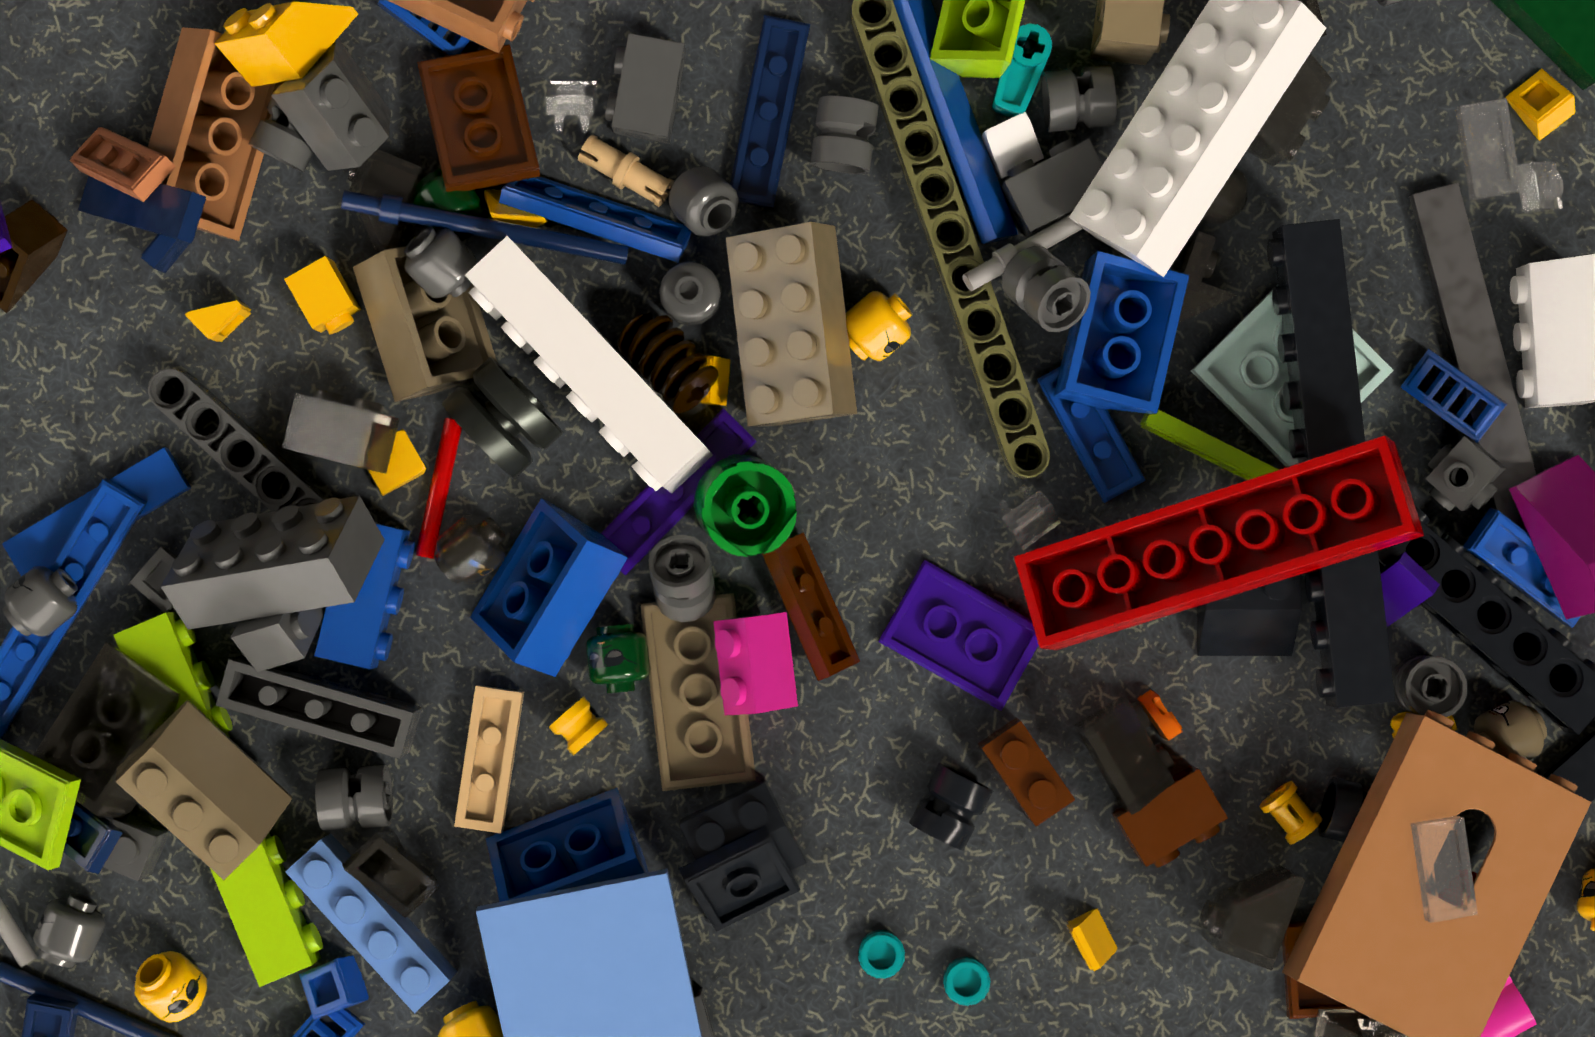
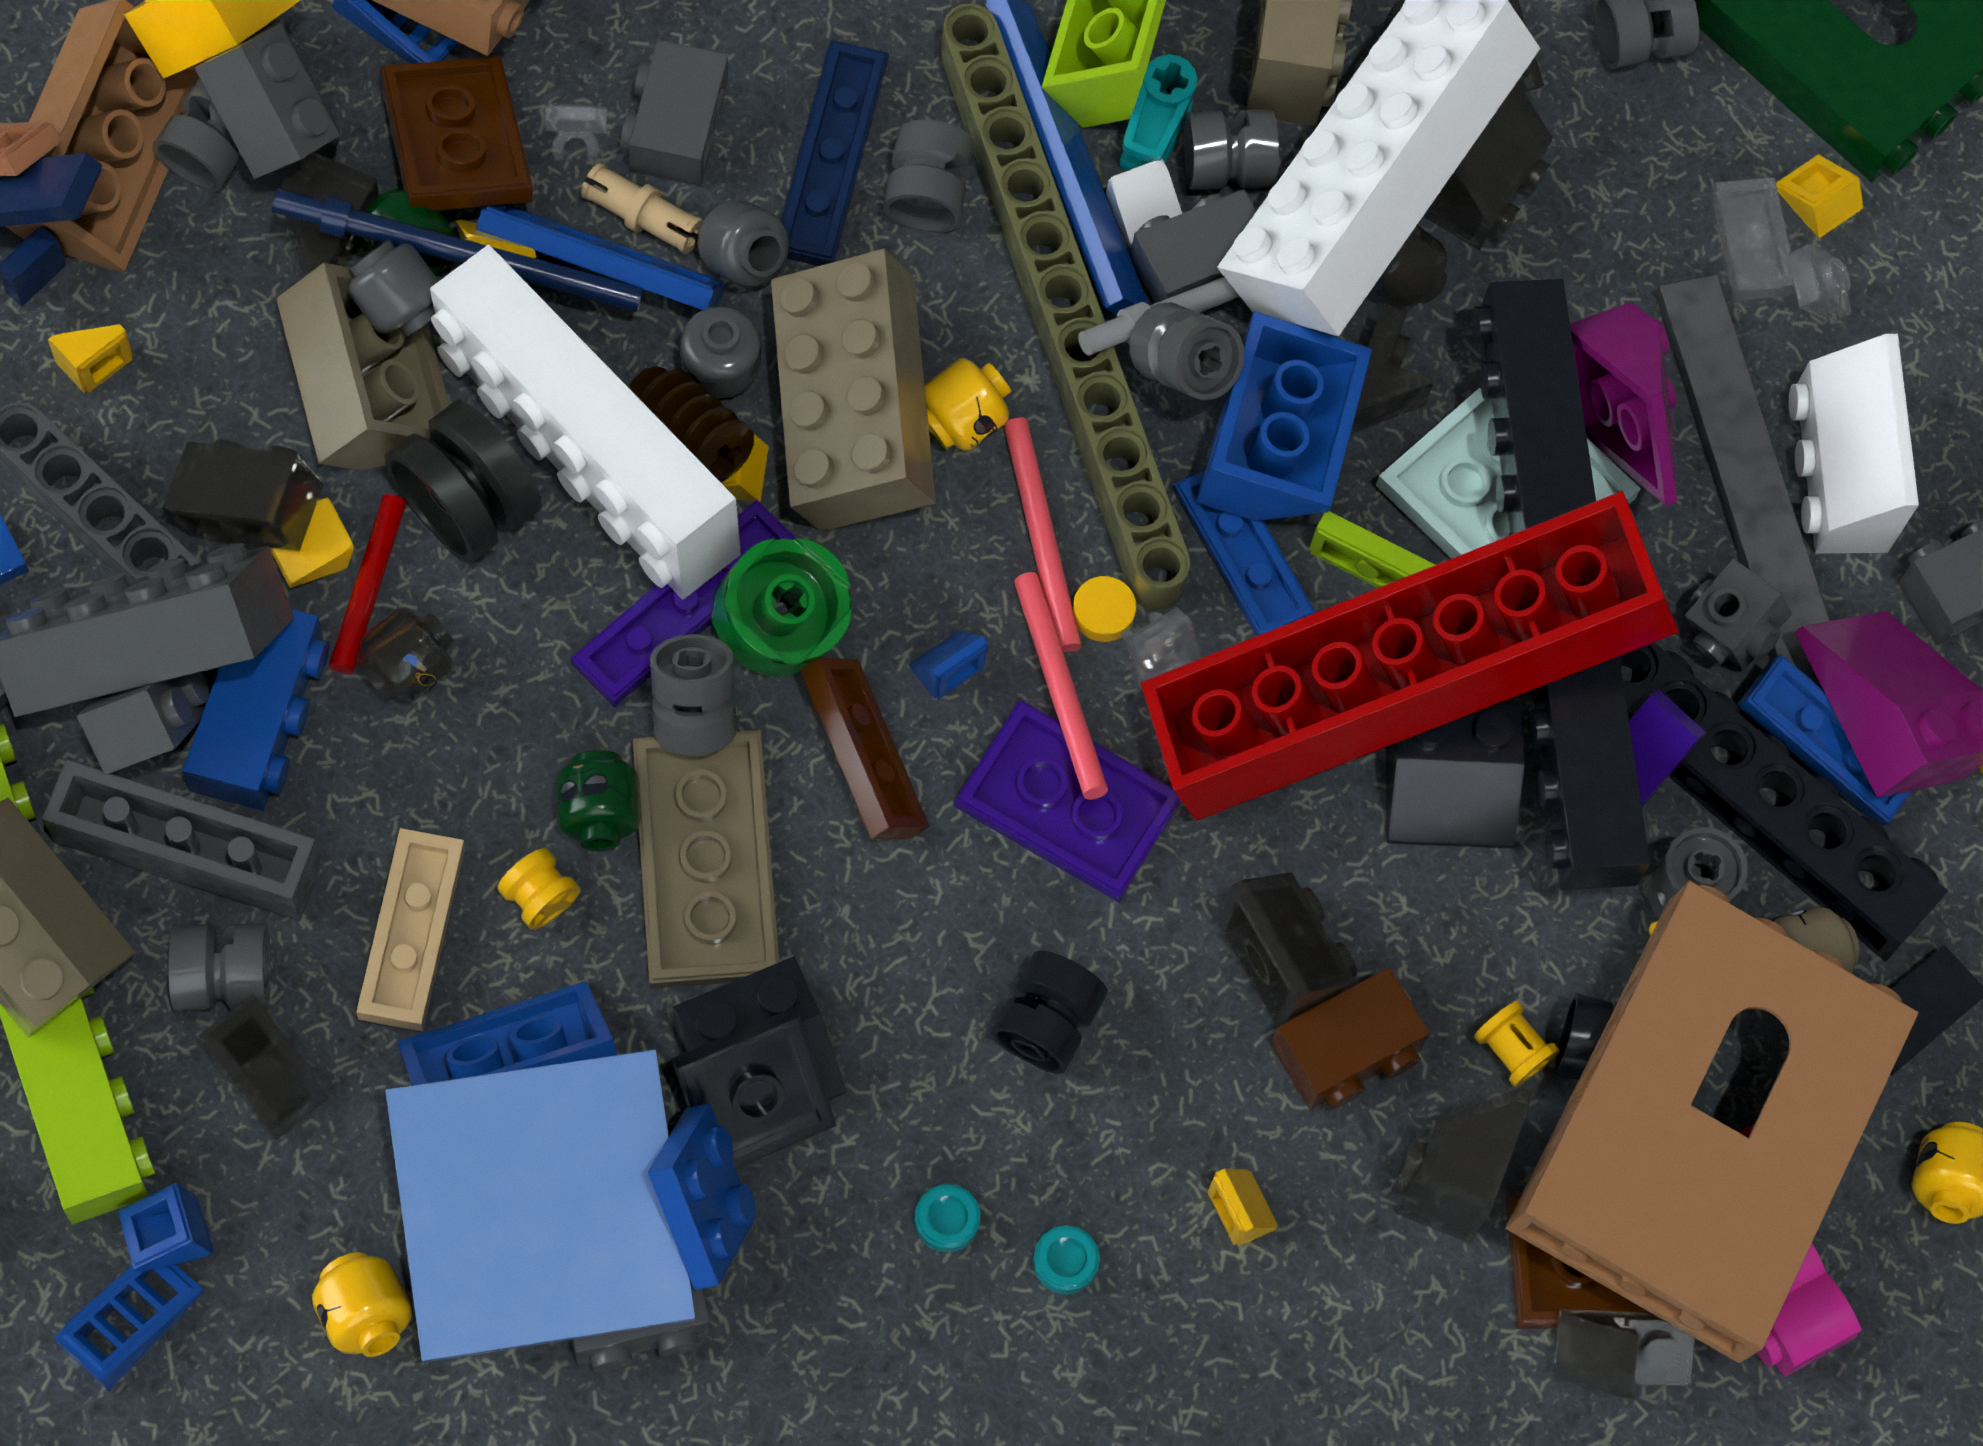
camera: 10 degrees left, 20 degrees down
yellow brick [284,256,361,334] -> none
medium blue brick [285,833,457,1013] -> none
blue slope [470,498,628,677] -> none
dark pink brick [713,612,798,715] -> none
reddish brown brick [978,717,1075,827] -> none
orange tile [1137,690,1183,741] -> none
blue slope [1400,349,1508,443] -> none
clear tile [1411,816,1478,923] -> none
none -> blue plate [648,1103,756,1290]
none -> blue slope [909,631,988,699]
none -> coral bar [1004,417,1082,653]
none -> coral bar [1014,572,1108,800]
none -> yellow tile [1072,576,1136,642]
none -> magenta slope [1570,302,1677,506]

